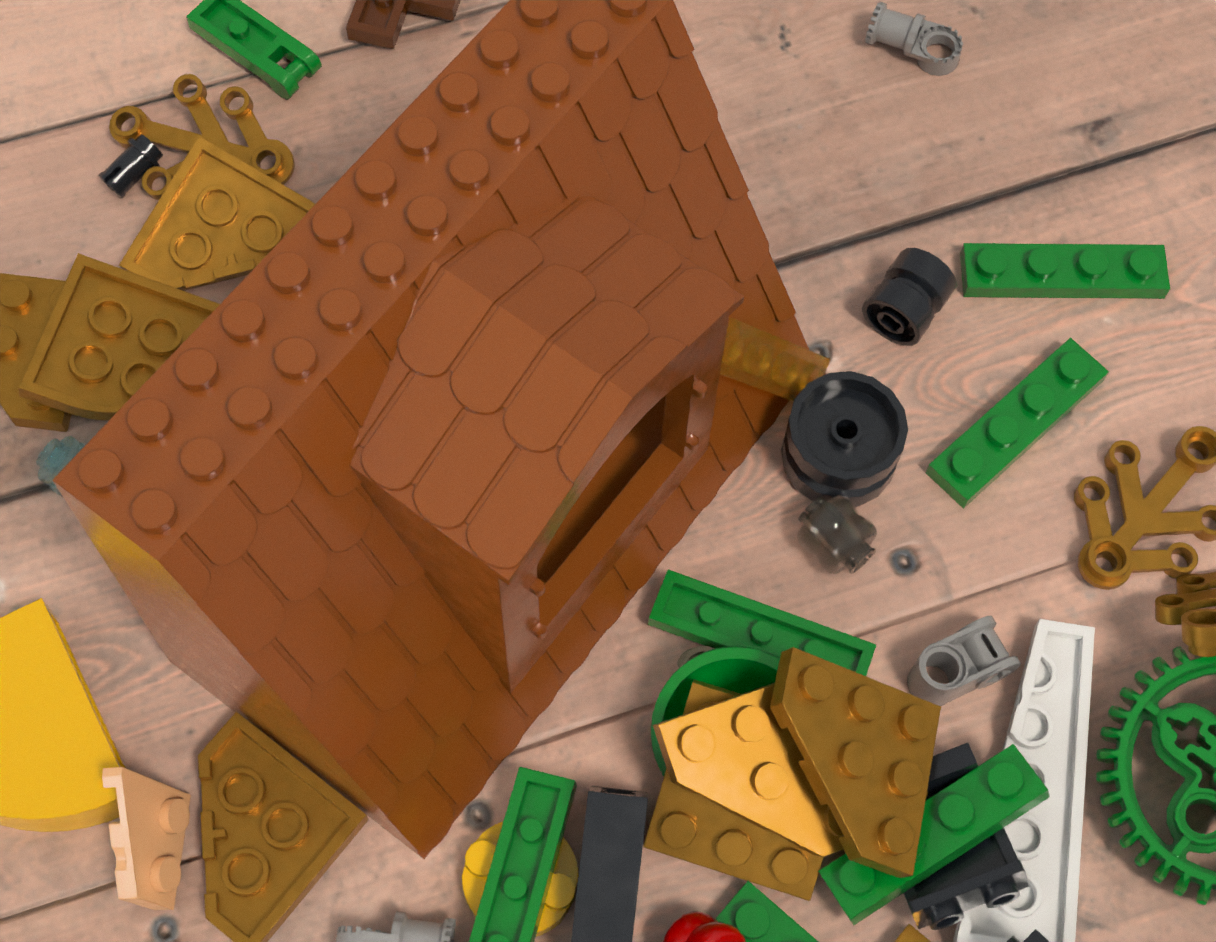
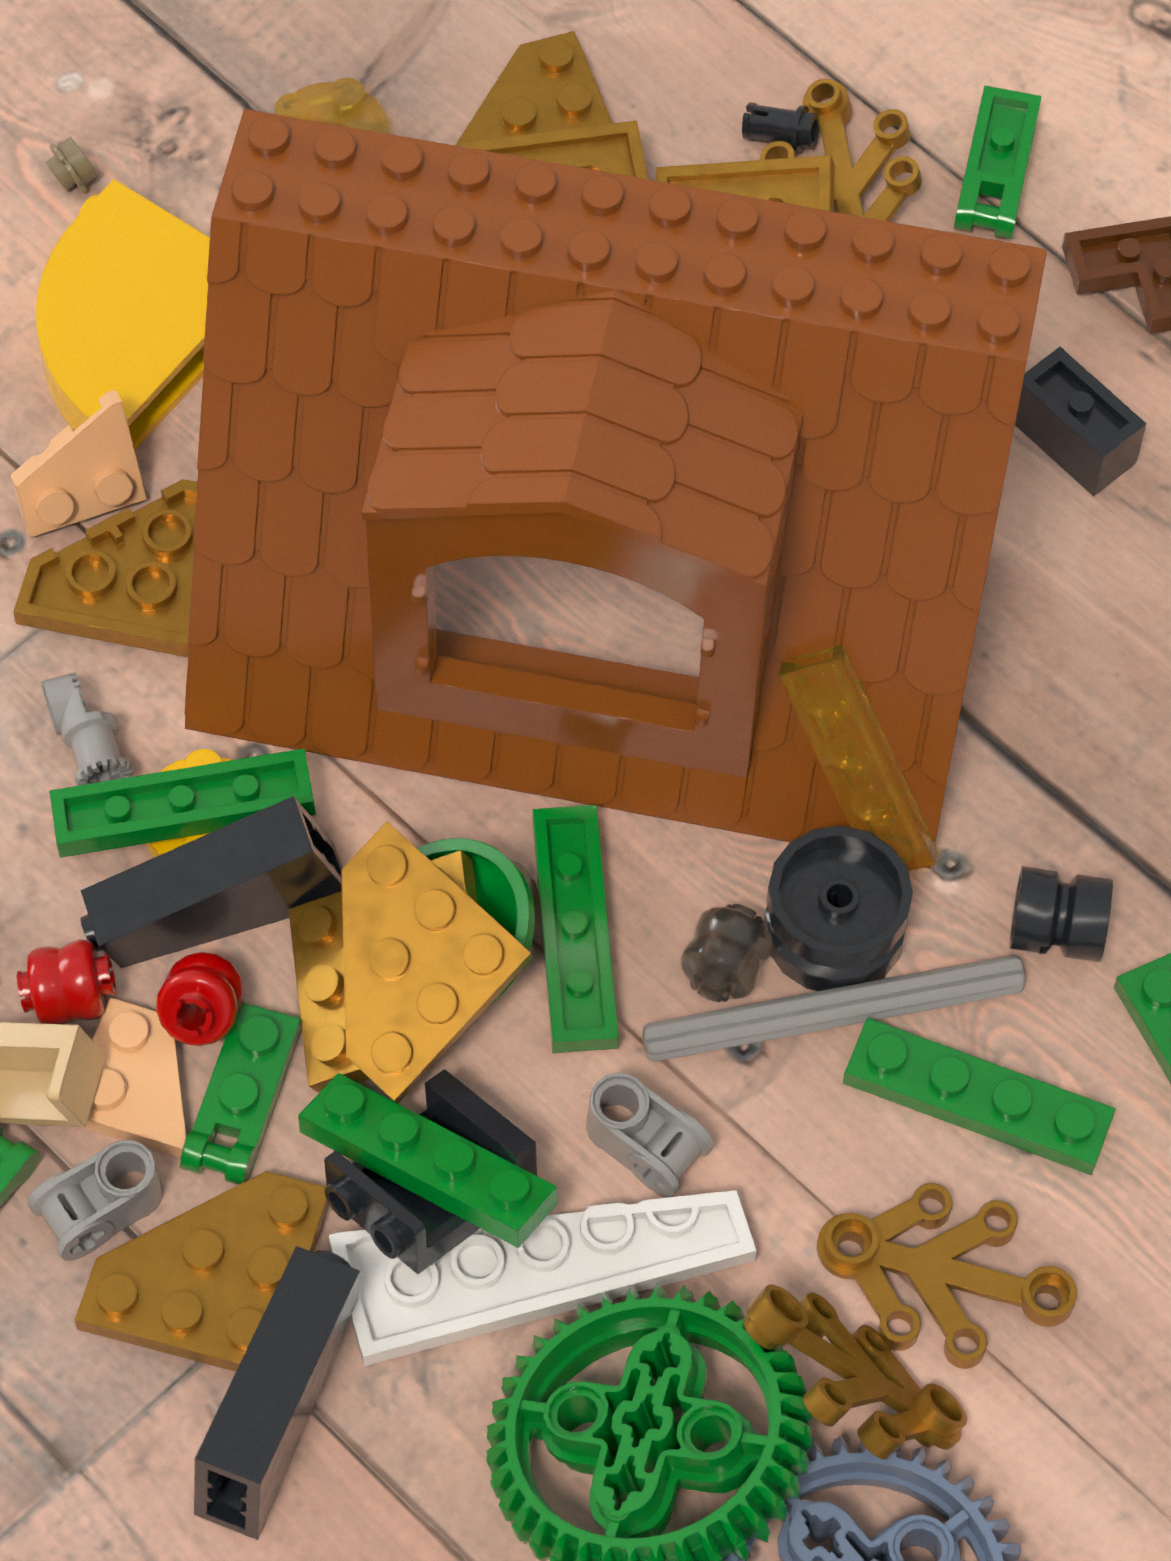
camera: 65 degrees right, 5 degrees down
pearl gold plate [770,647,941,878] -> none
none -> light grey axle [642,955,1025,1062]

